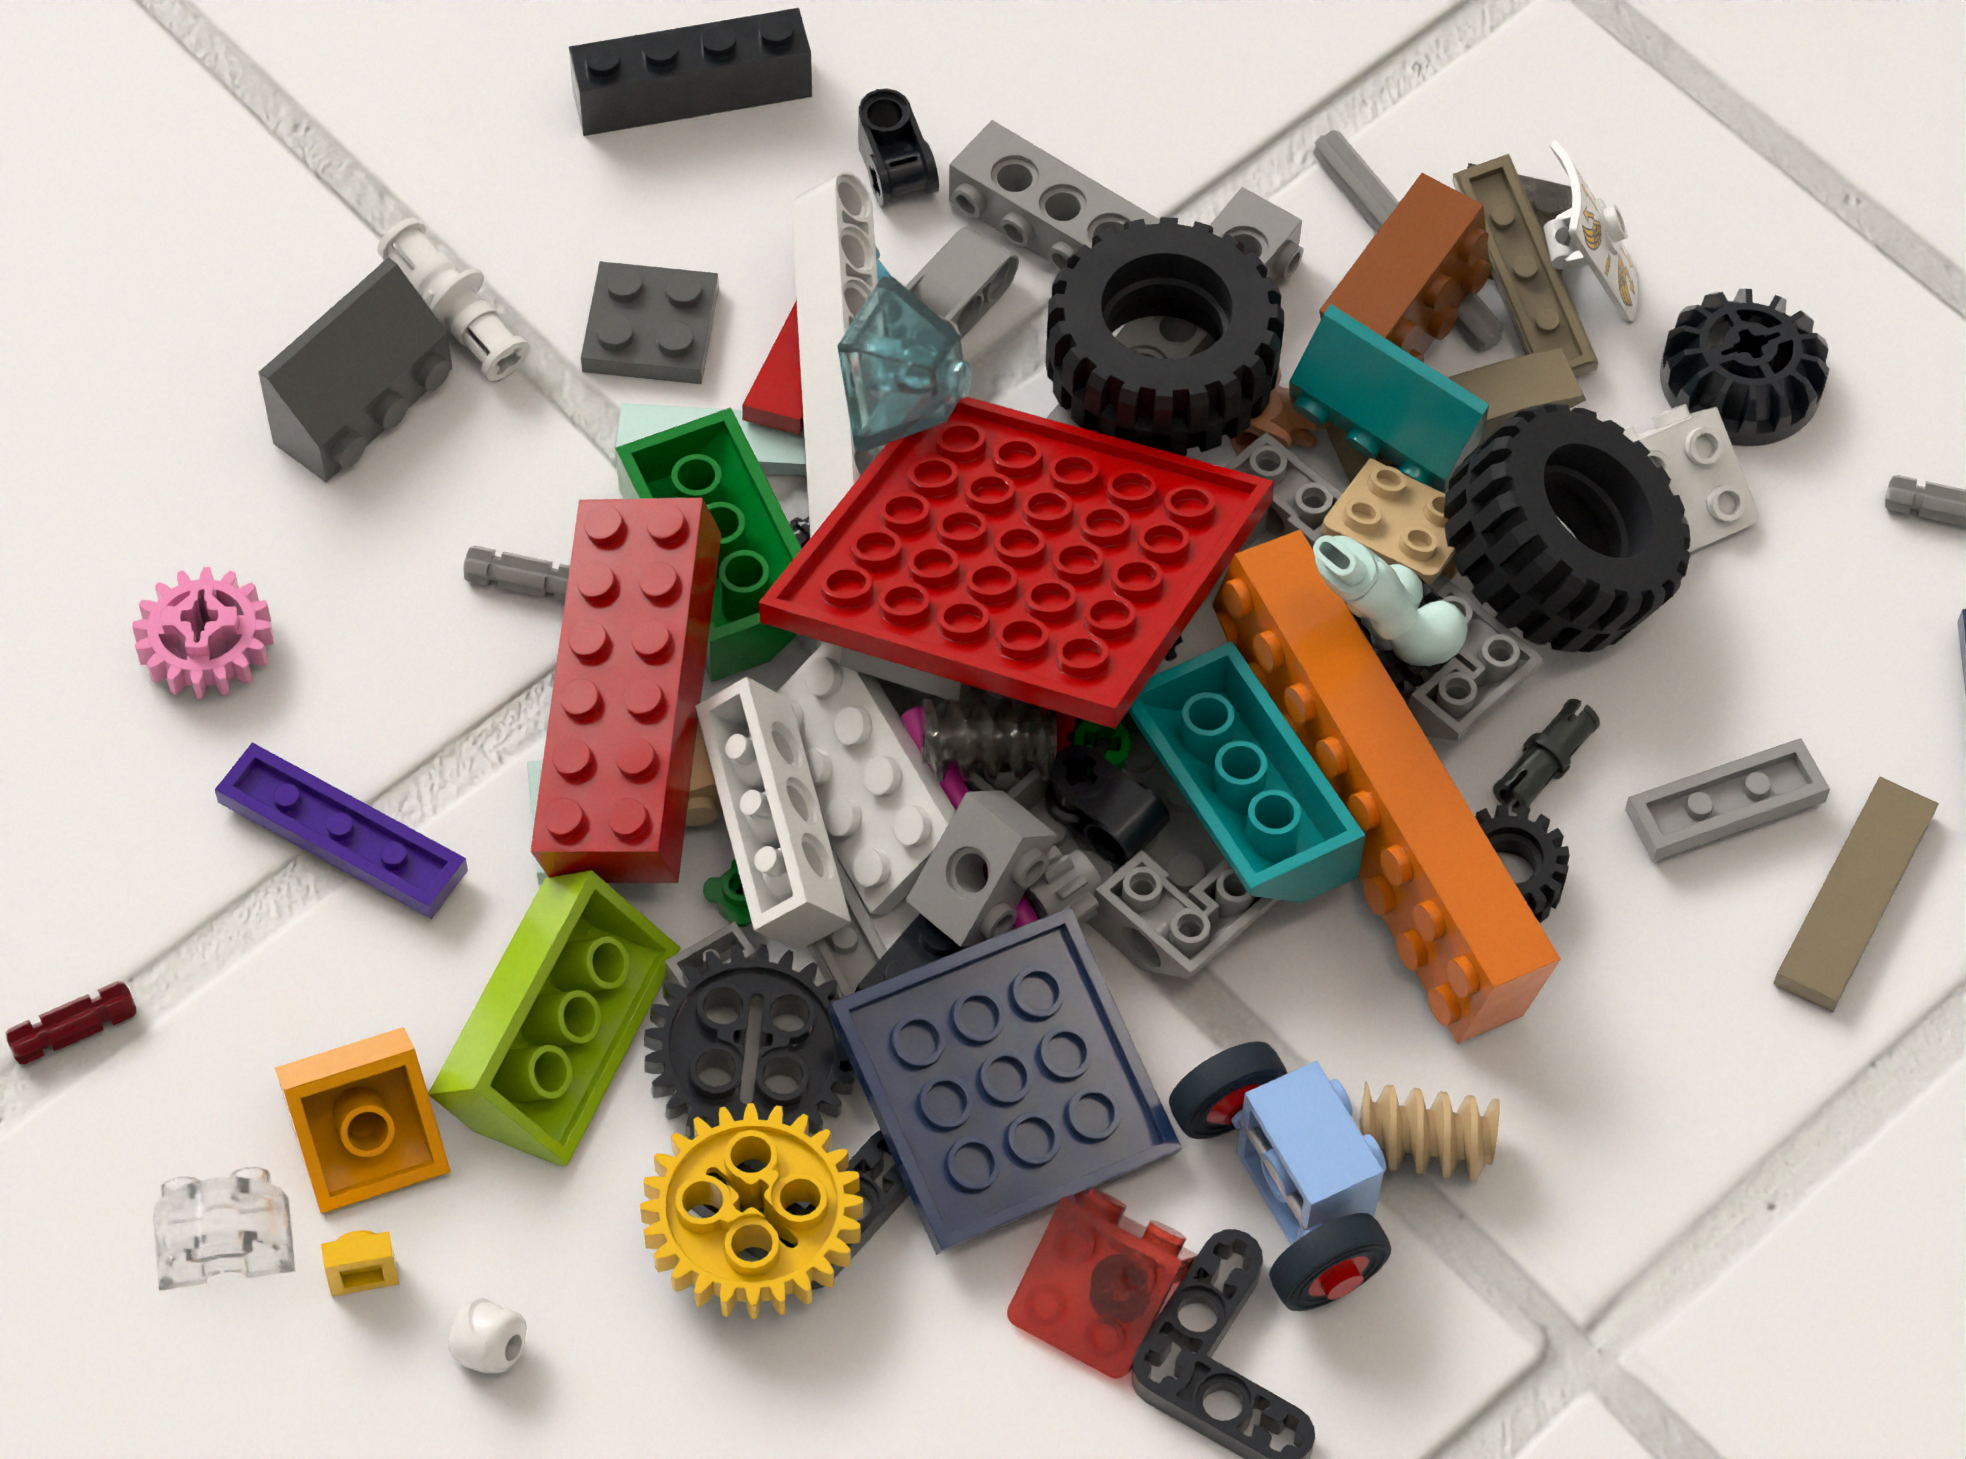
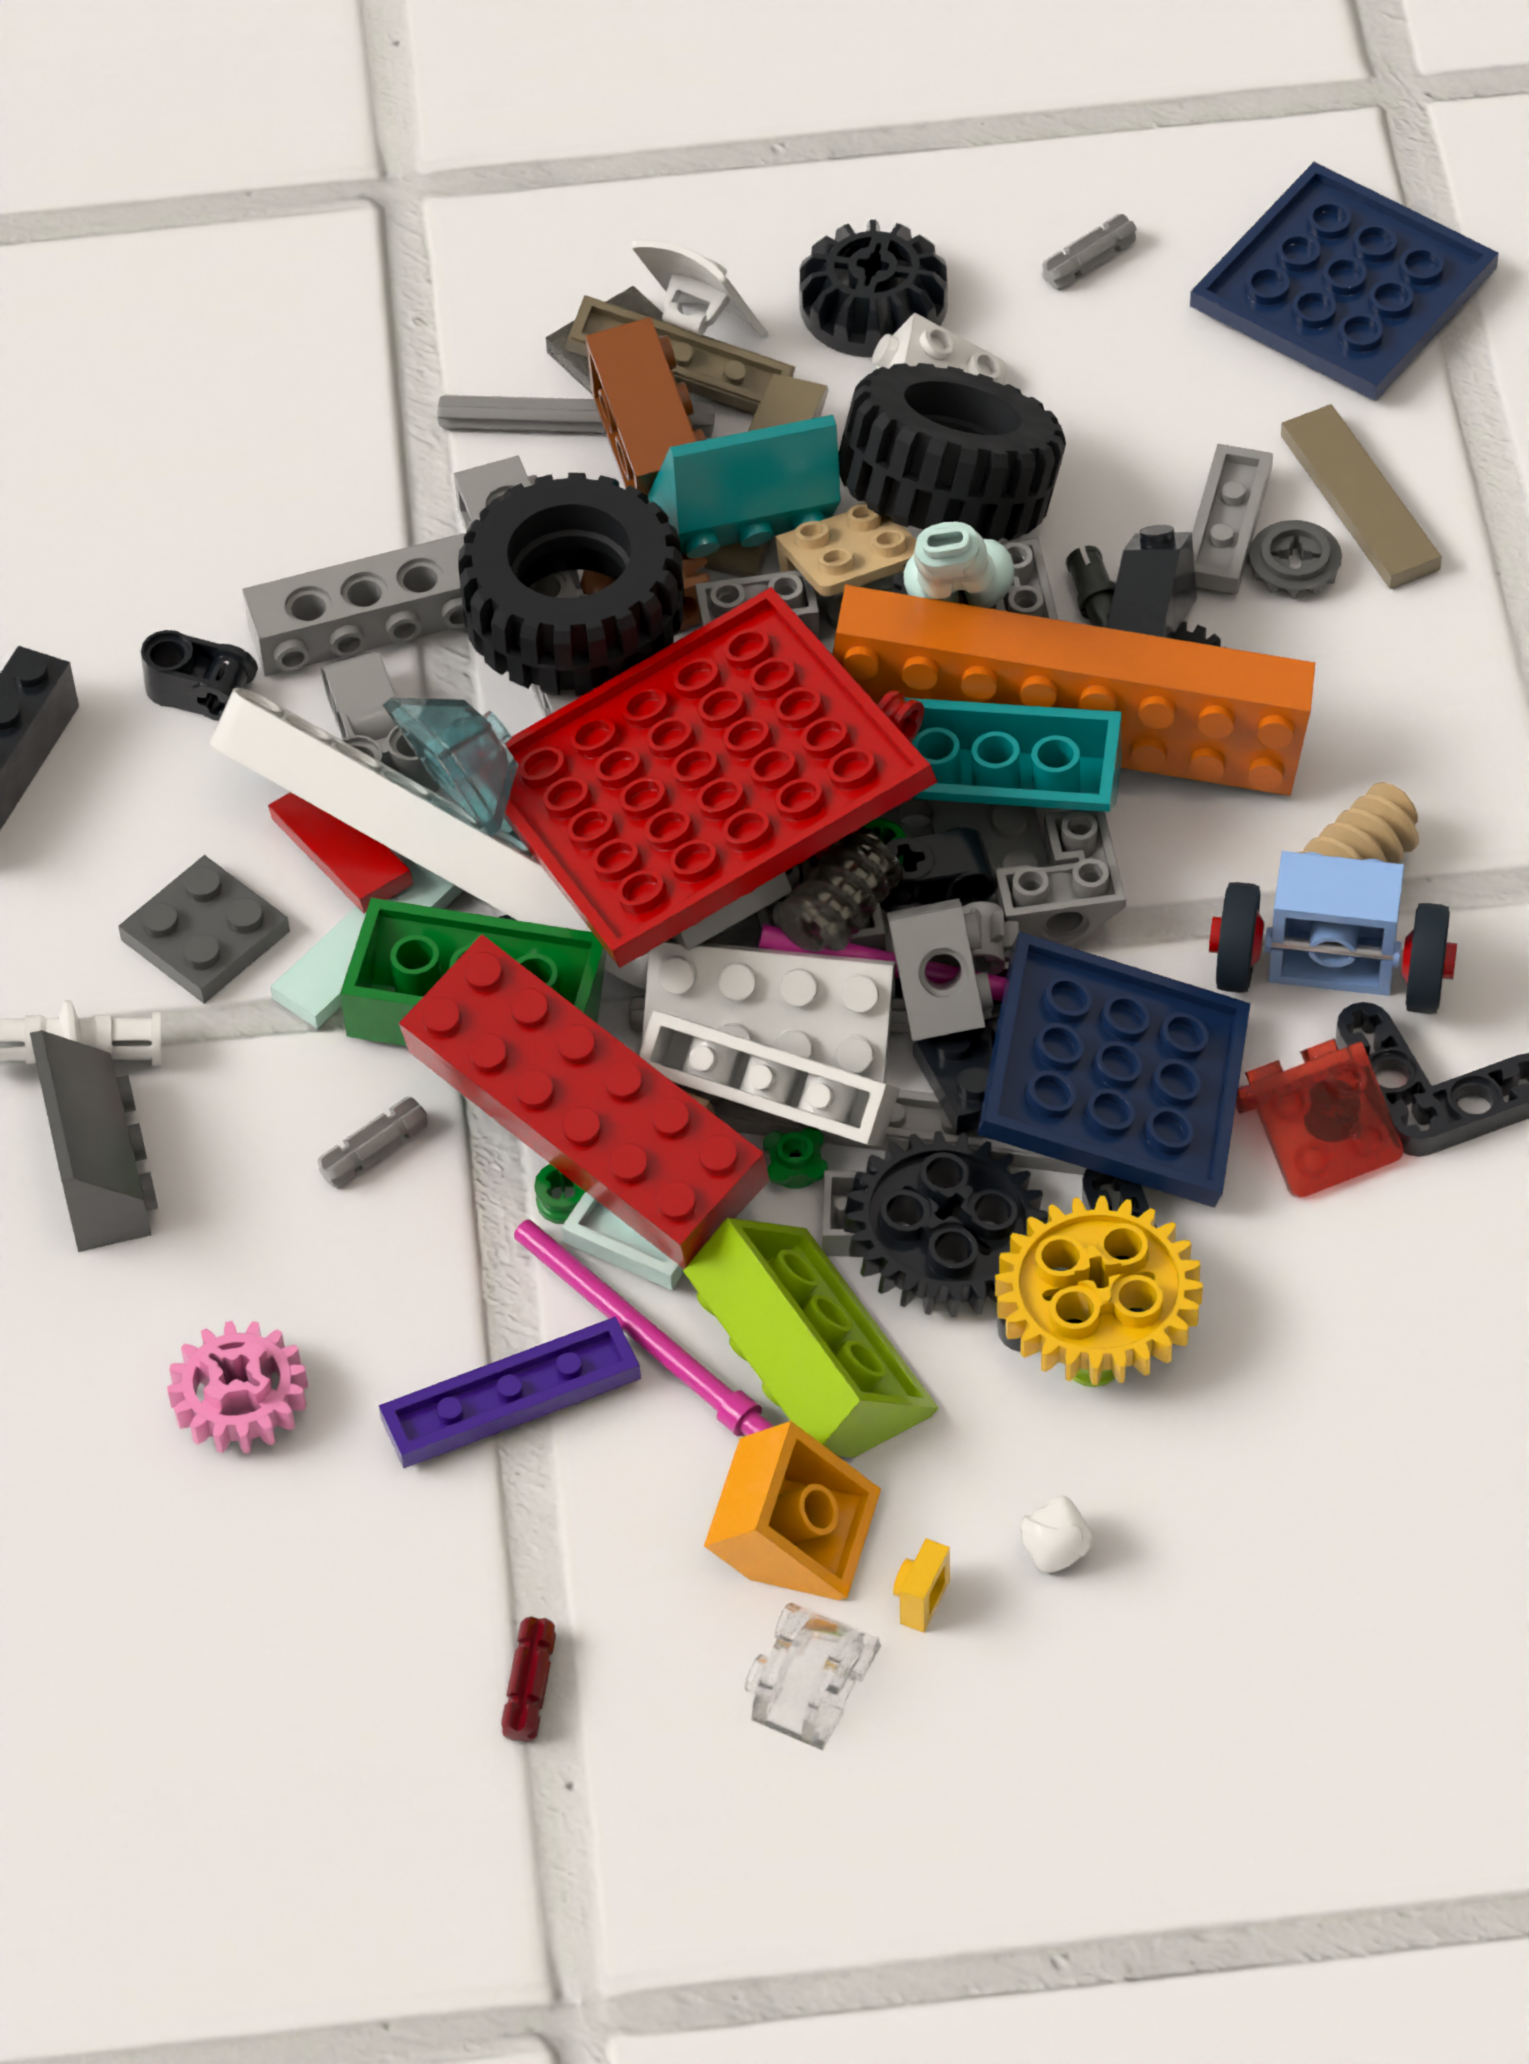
camera: 50 degrees left, 5 degrees down
none -> dark pink bar [514,1219,774,1436]
none -> red bush [878,690,924,742]
none -> black slope [1106,525,1197,638]
none -> dark grey gear [1249,520,1342,599]

